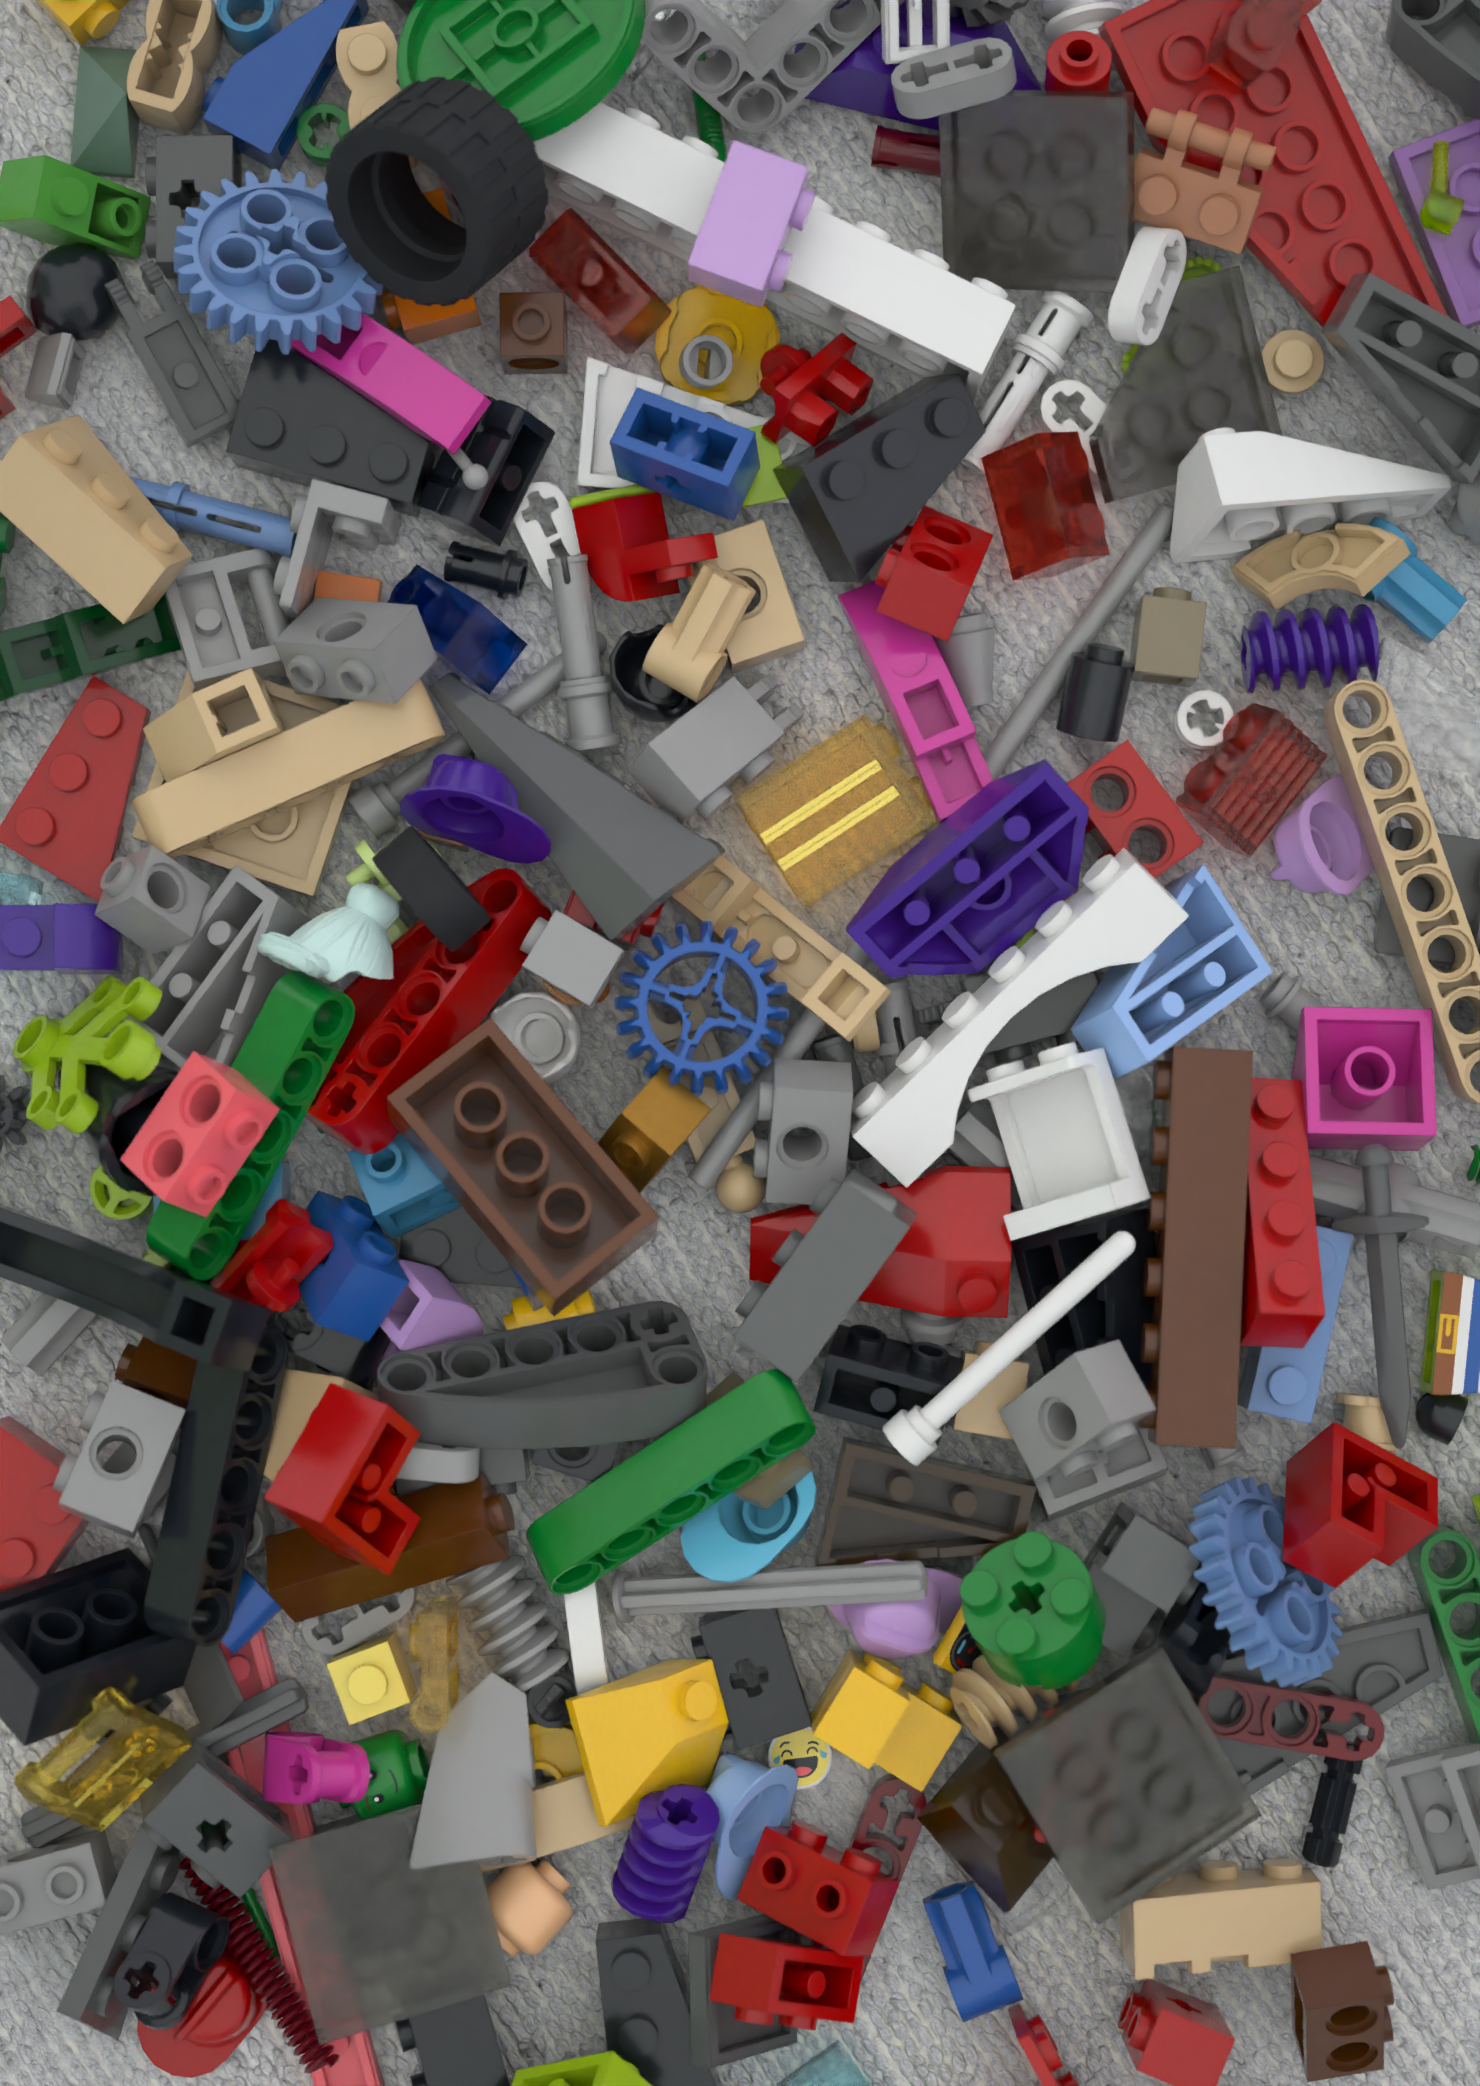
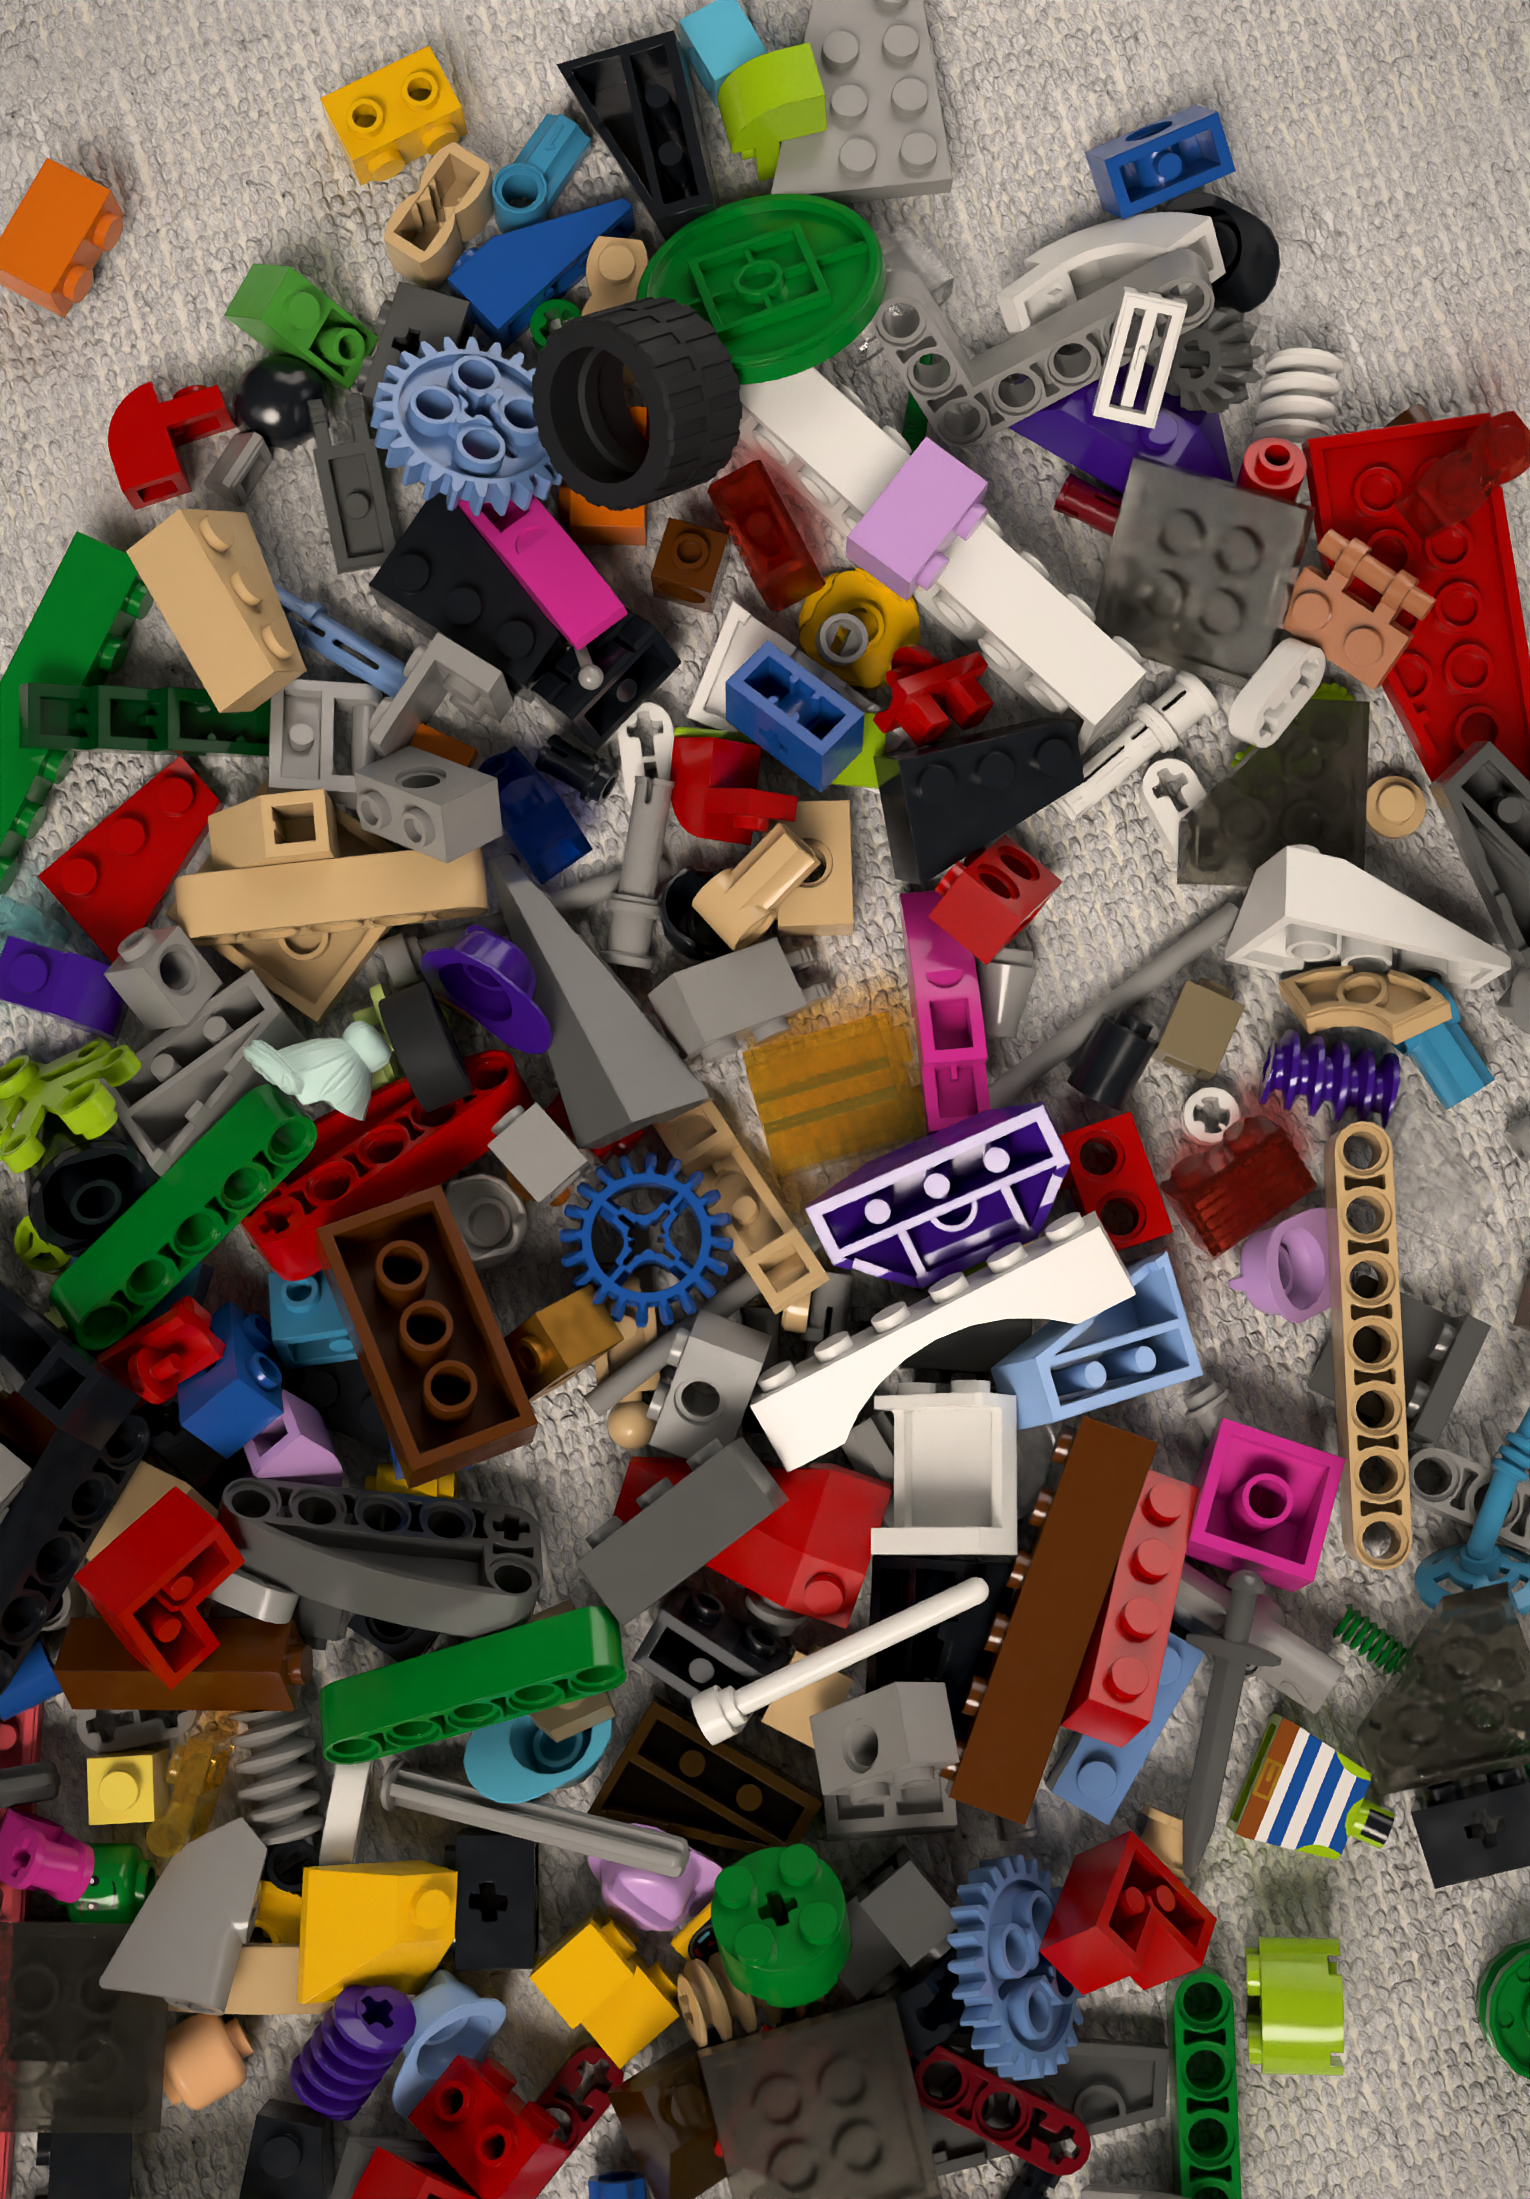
camera: 20 degrees right, 5 degrees down
sand green slope [70,46,140,178] -> none
coral brick [120,1051,280,1218] -> none
tile [768,1726,832,1789] -> none
light grey beam [891,37,1017,120] -> none
clear red brick [981,431,1110,580] -> none
black hinge [1415,1393,1468,1445] -> none

